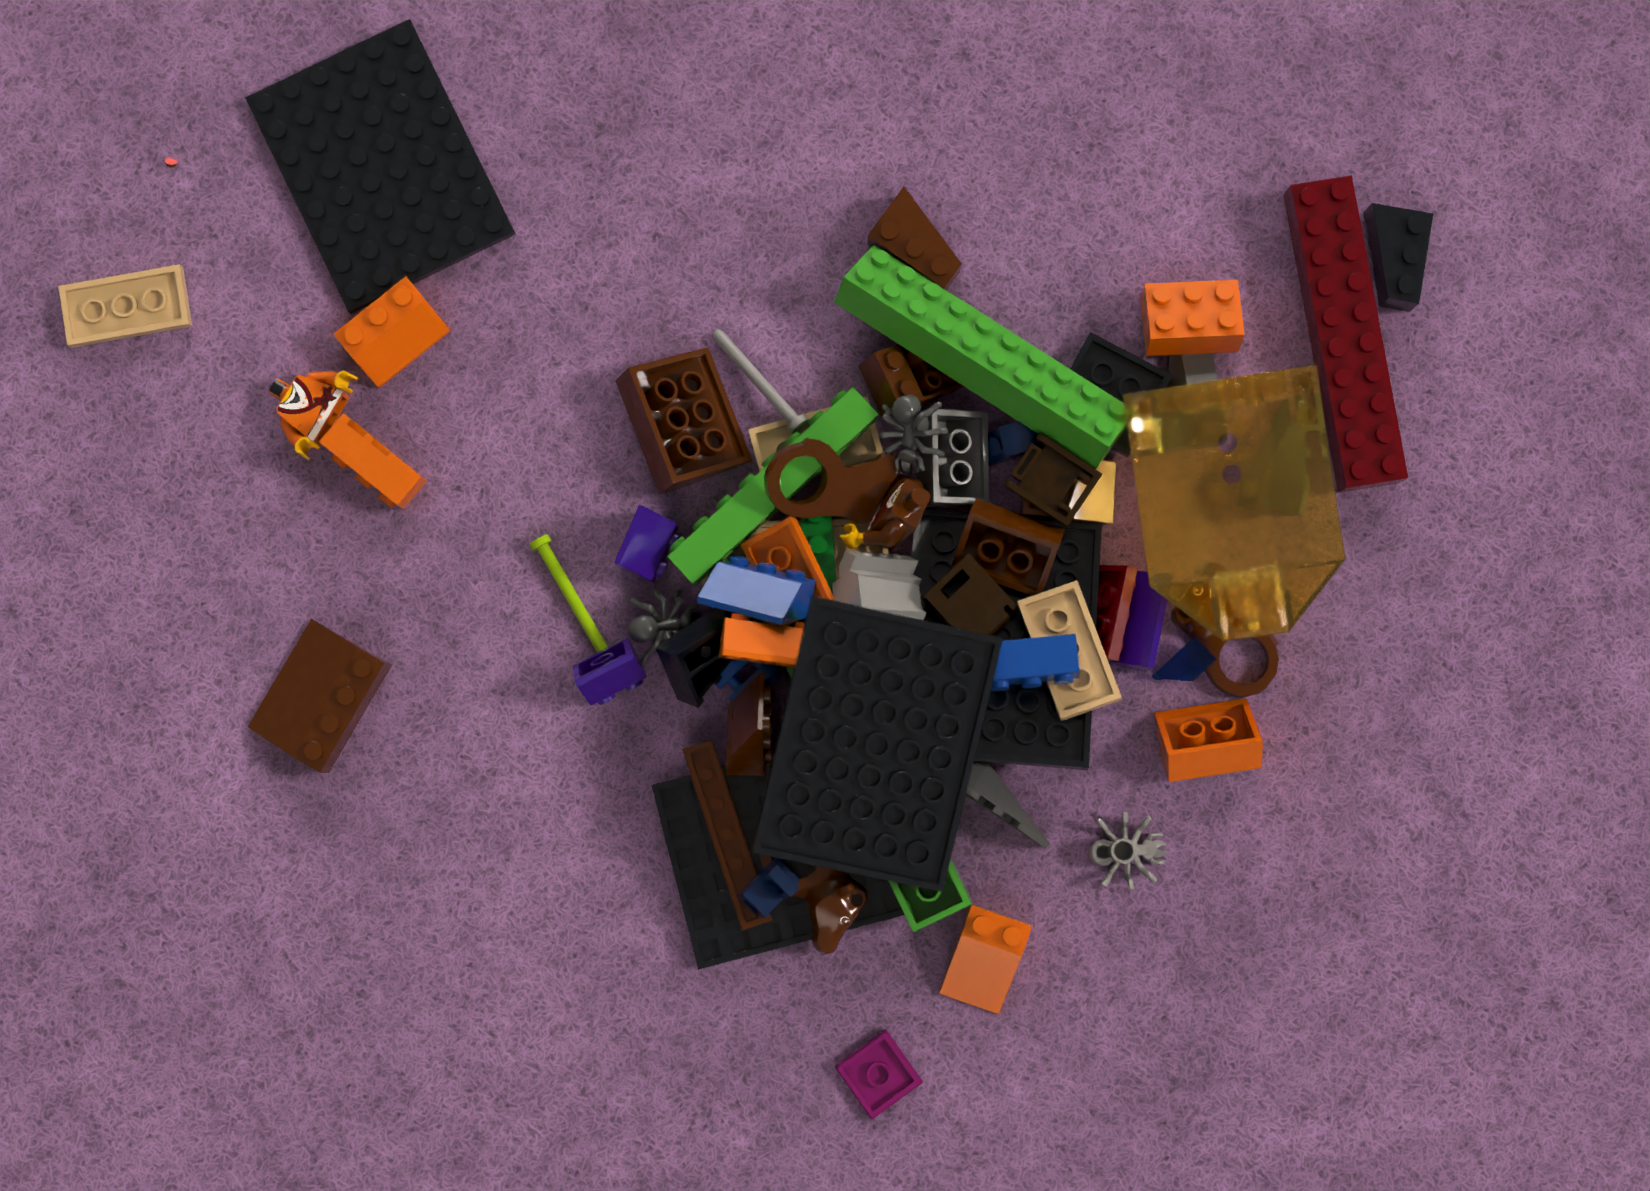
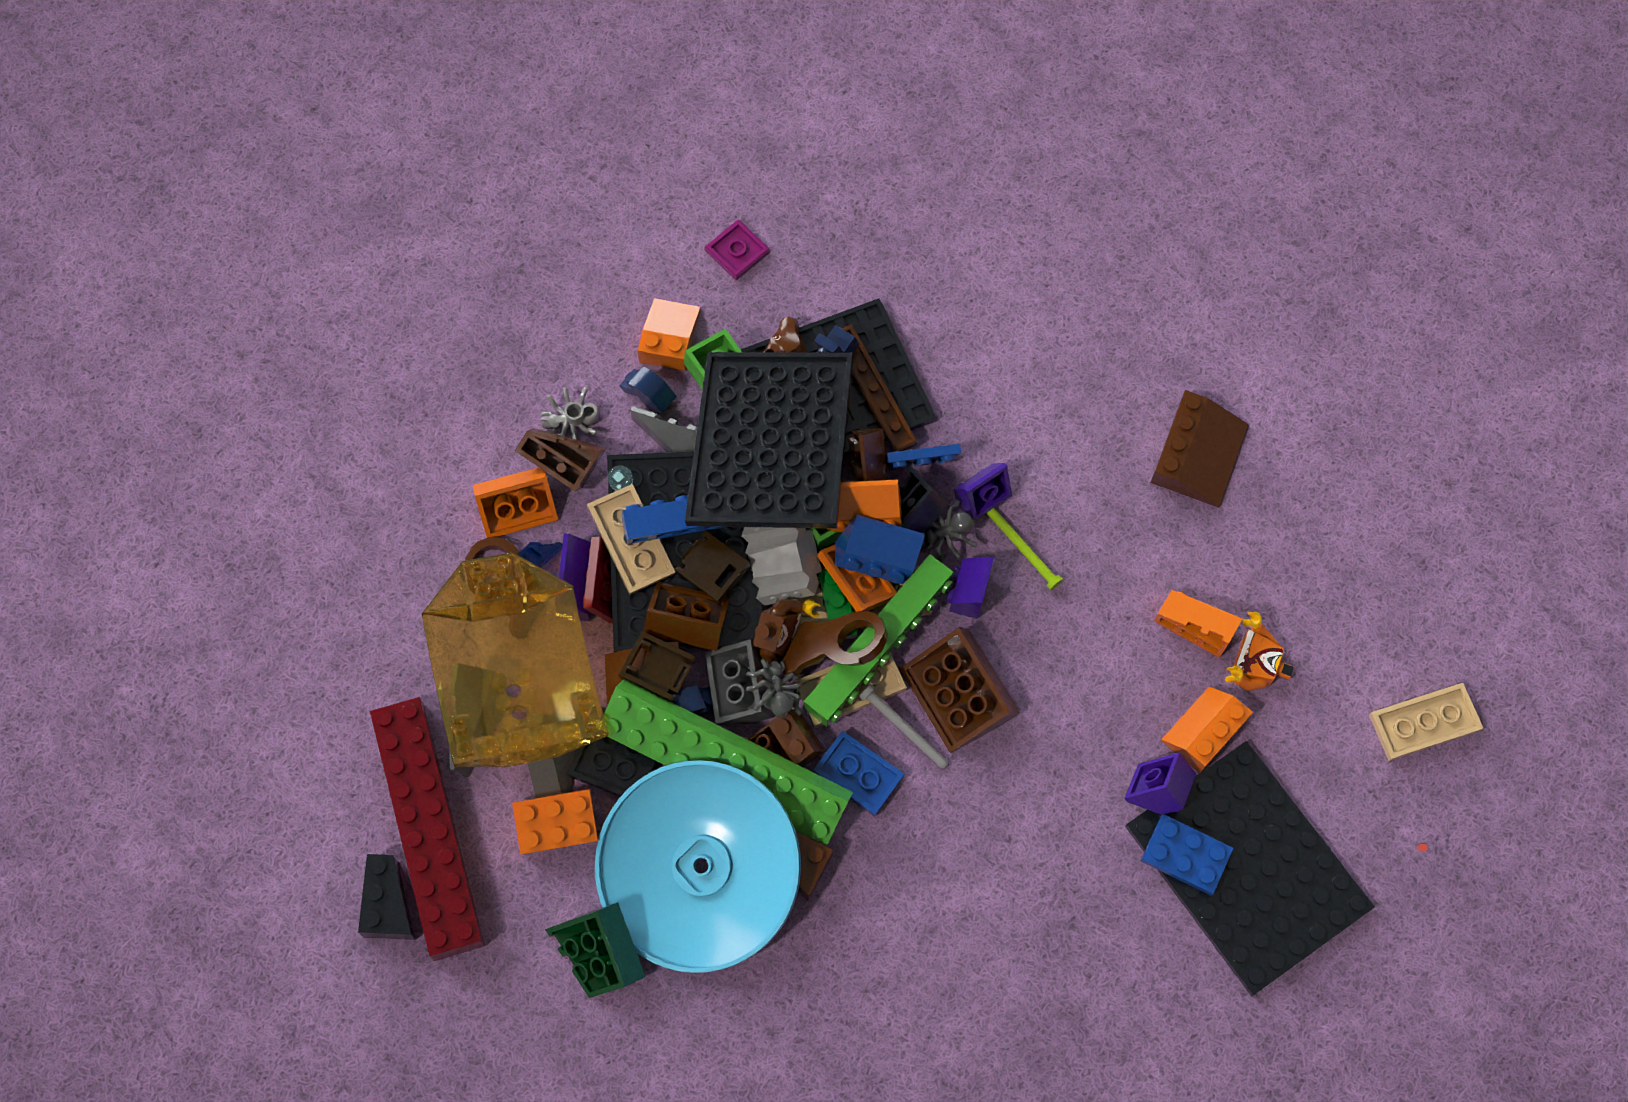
camera: 165 degrees right, 15 degrees down
none -> reddish brown wedge [515,428,607,492]
none -> dark green wedge [545,902,645,998]
none -> medium azure dish [595,760,801,973]
none -> clear light blue tile [608,465,633,491]
none -> dark blue brick [619,366,677,414]
none -> blue plate [813,730,905,816]
none -> blue plate [886,444,961,470]
none -> dark purple slope [1124,752,1196,815]
none -> blue plate [1140,814,1233,896]

